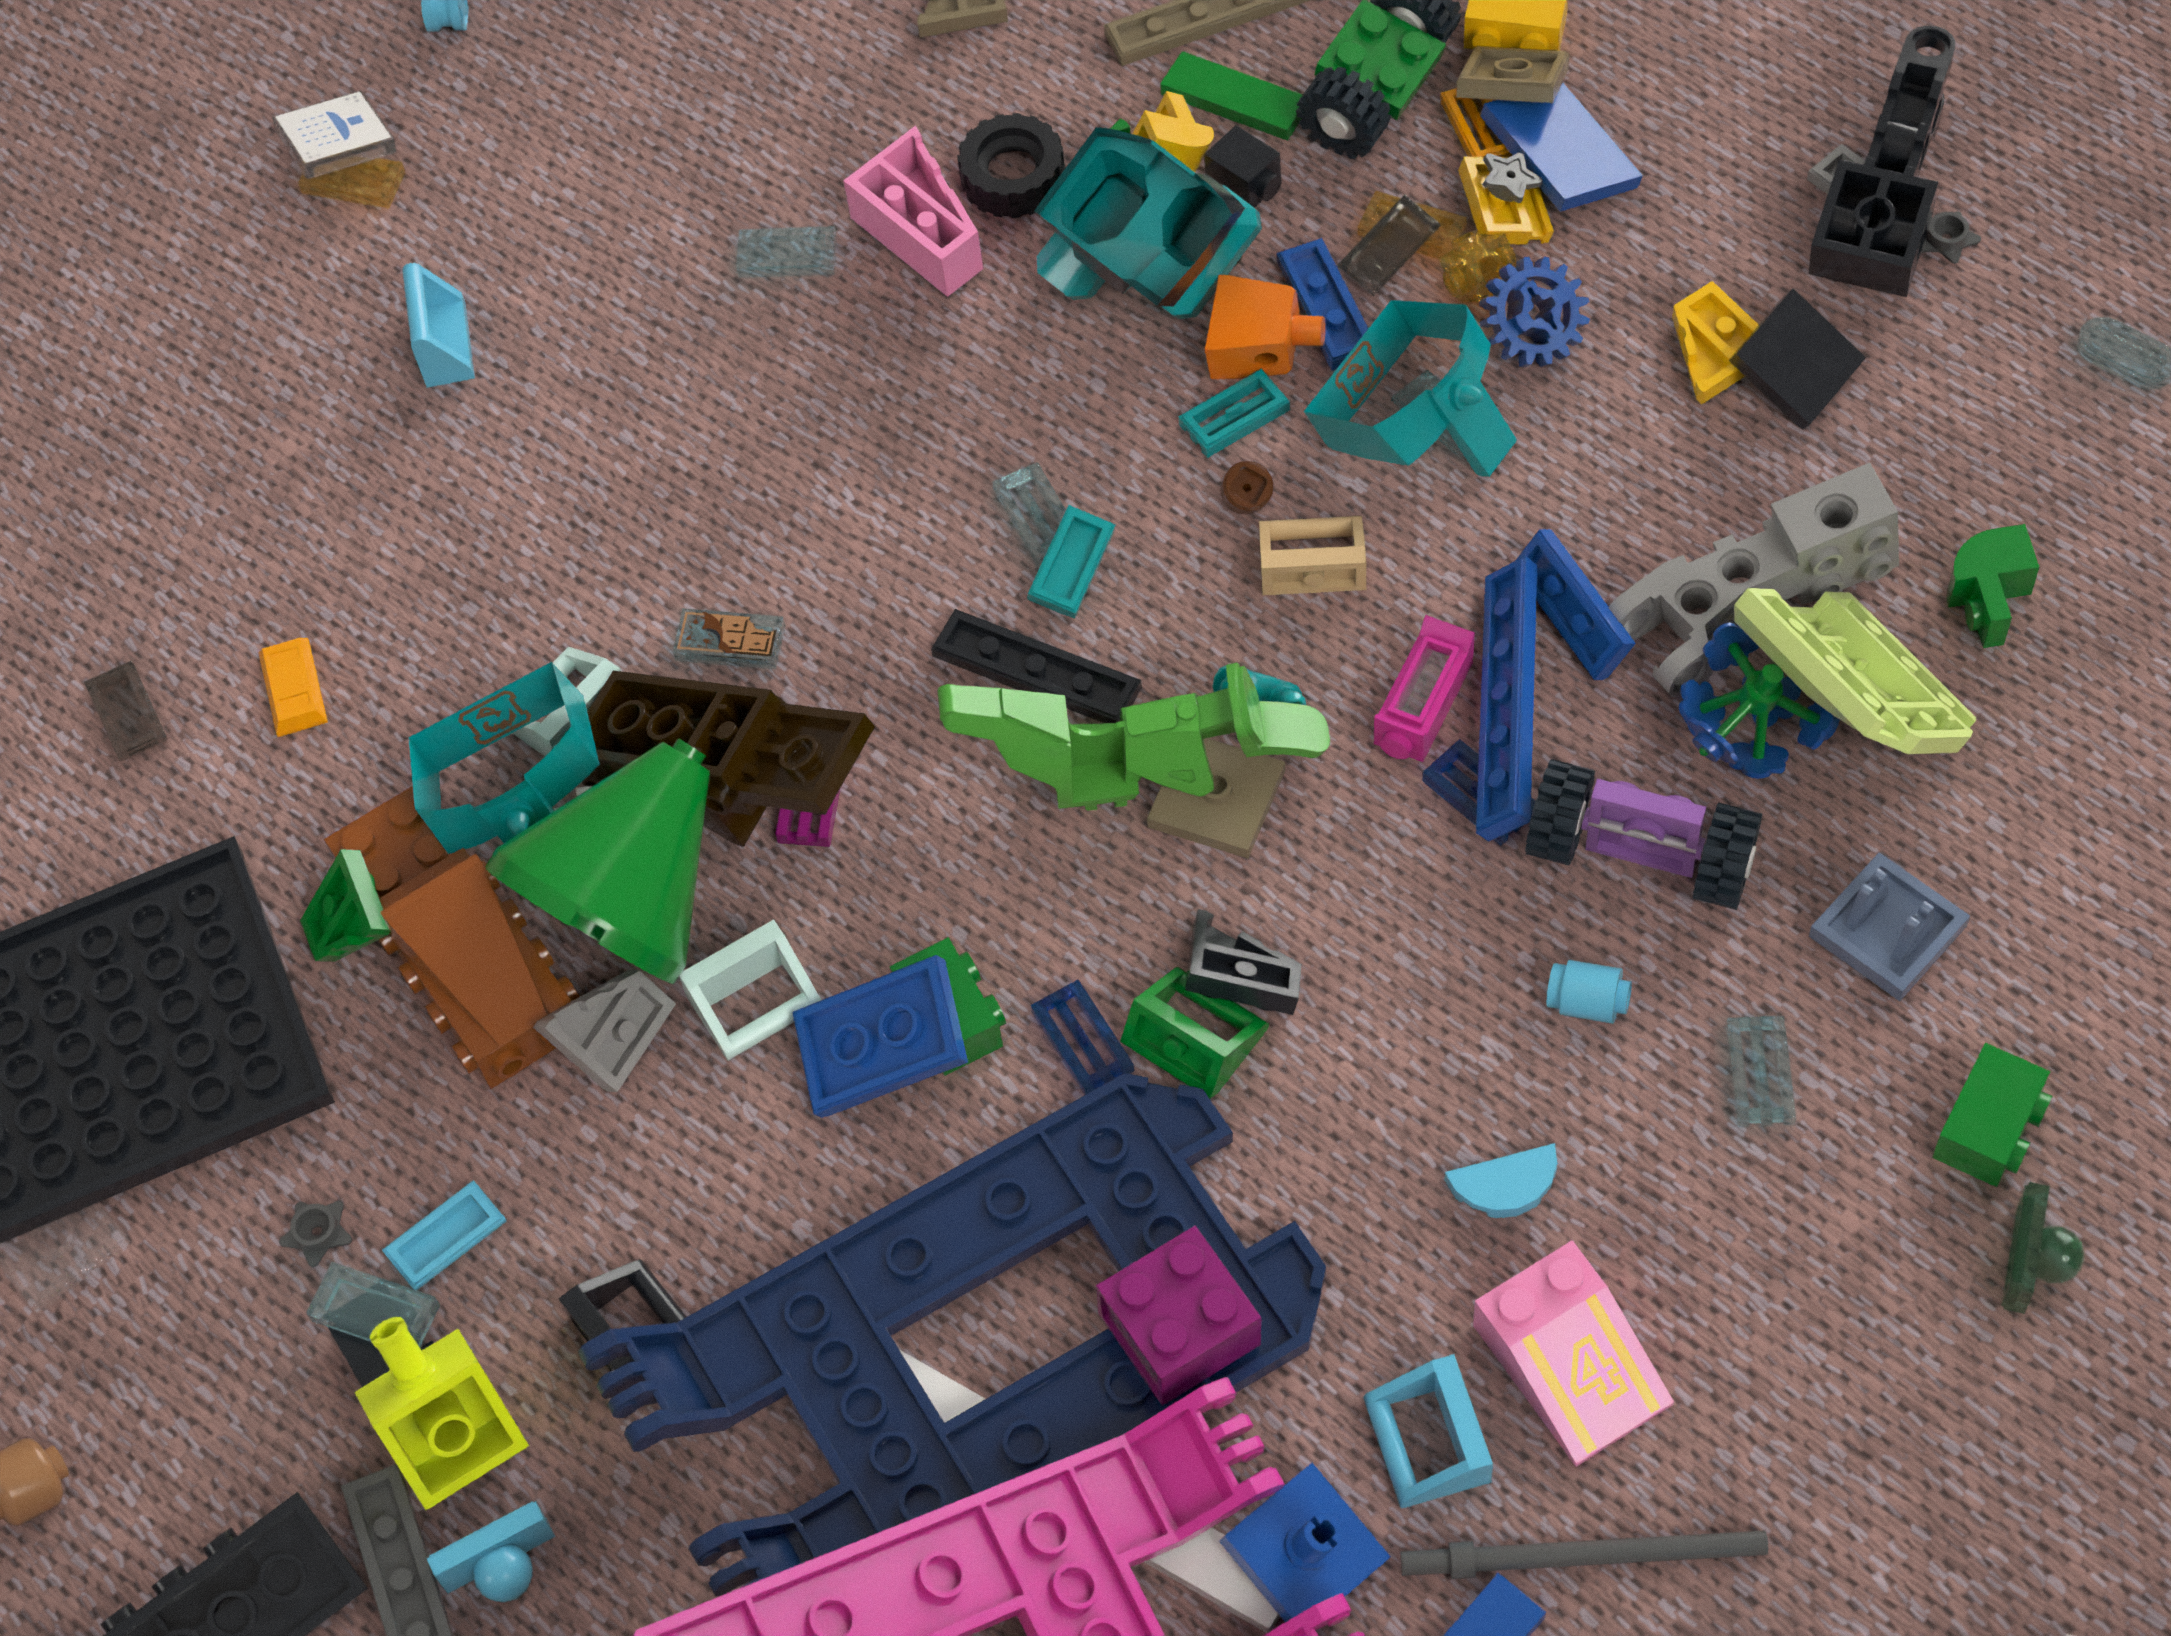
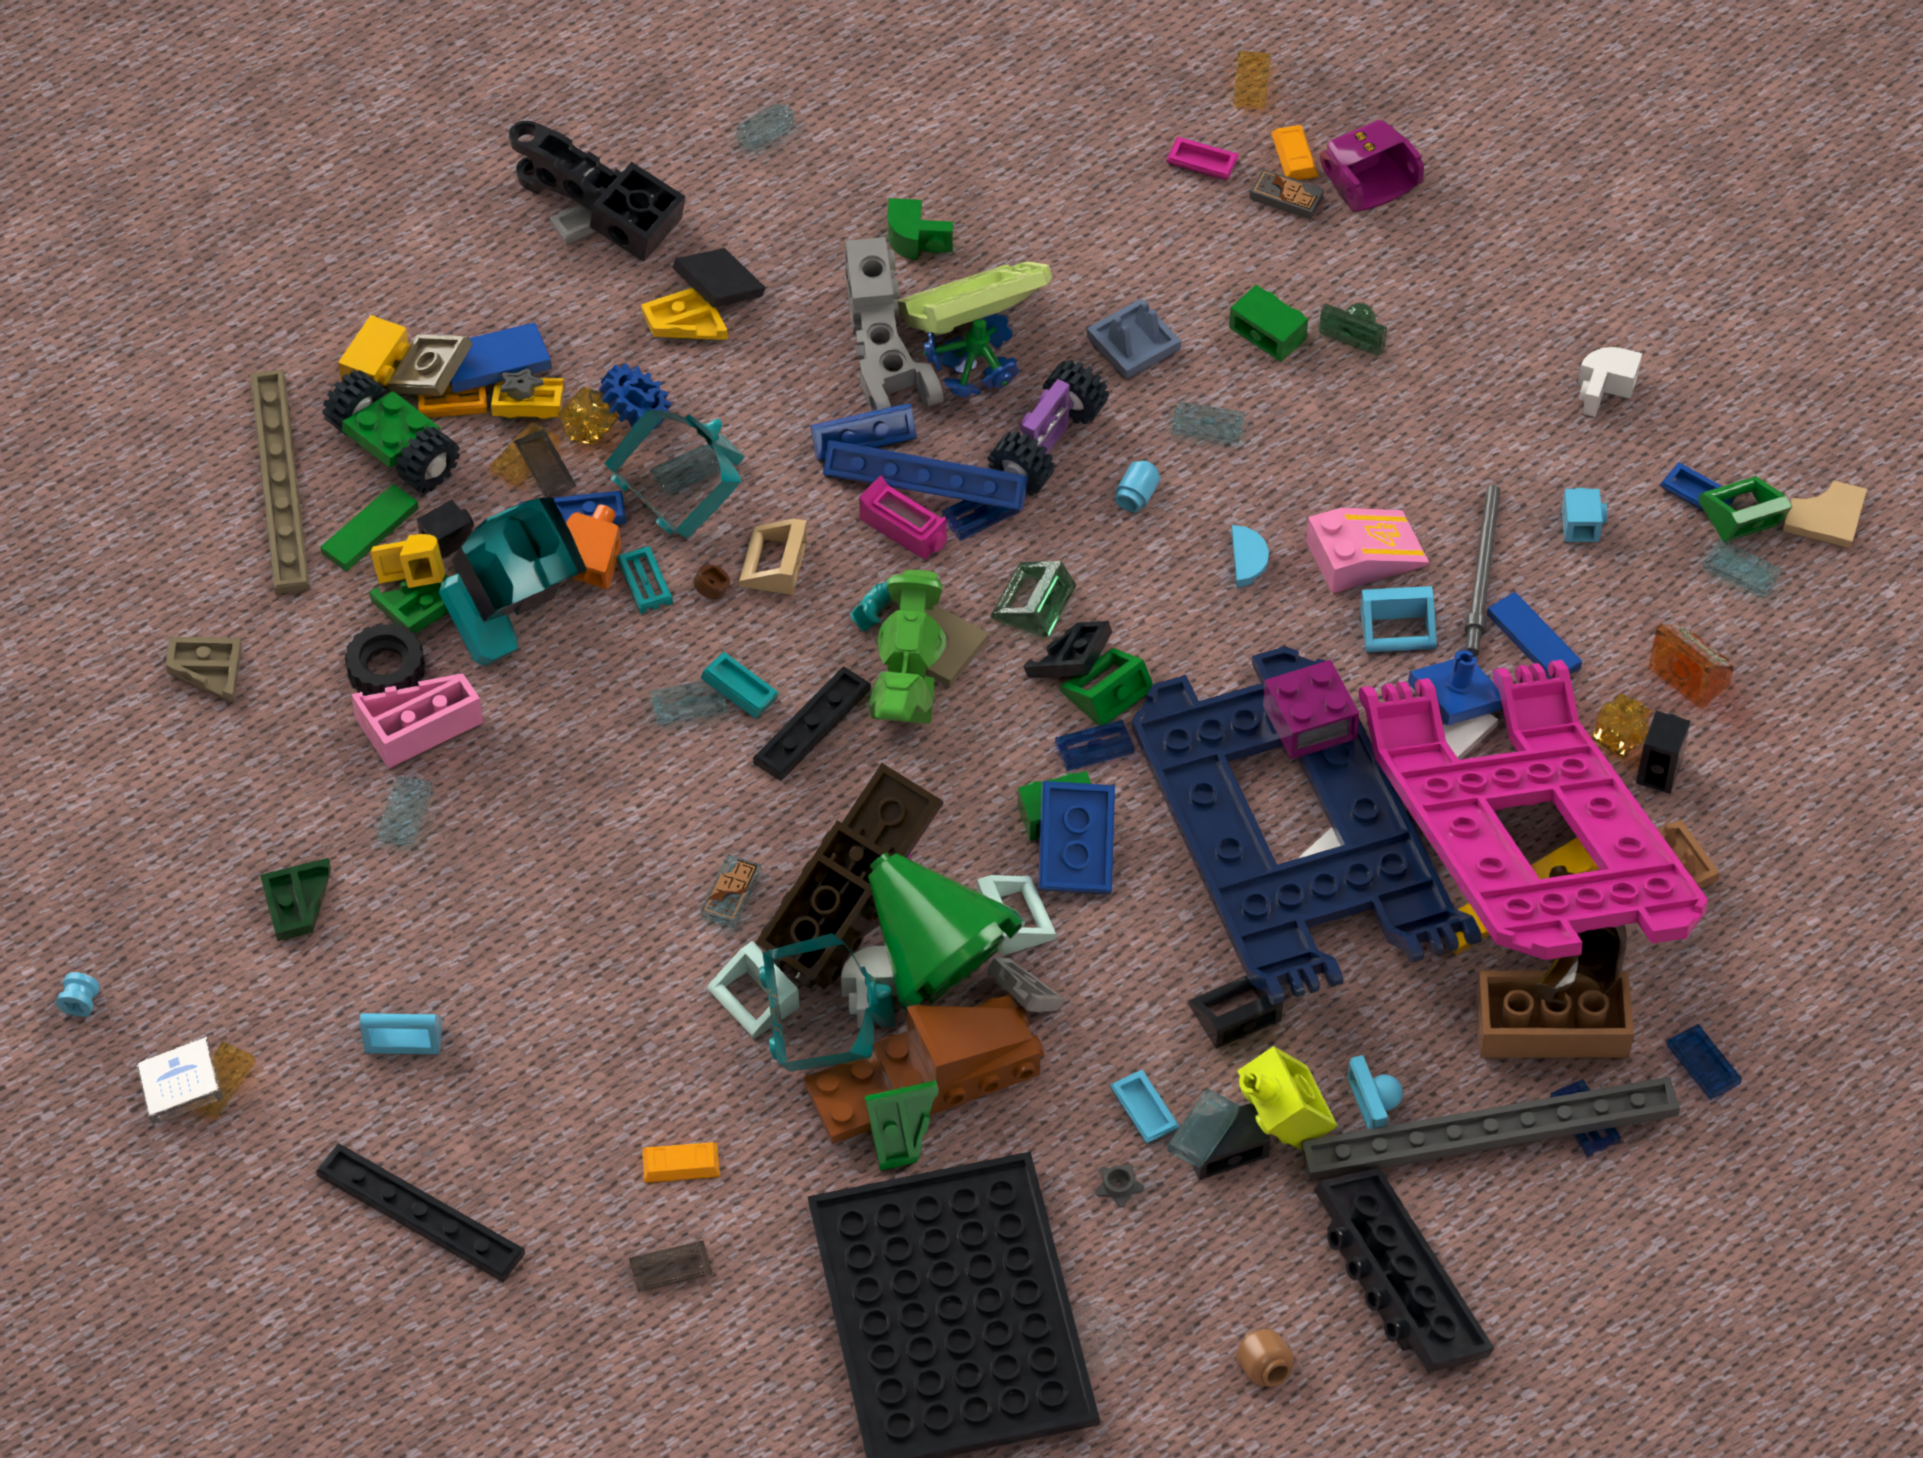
camera: 85 degrees left, 5 degrees down
none -> dark green wing [260,858,331,941]
none -> black tile [316,1143,525,1282]
none -> clear green tile [991,561,1076,637]

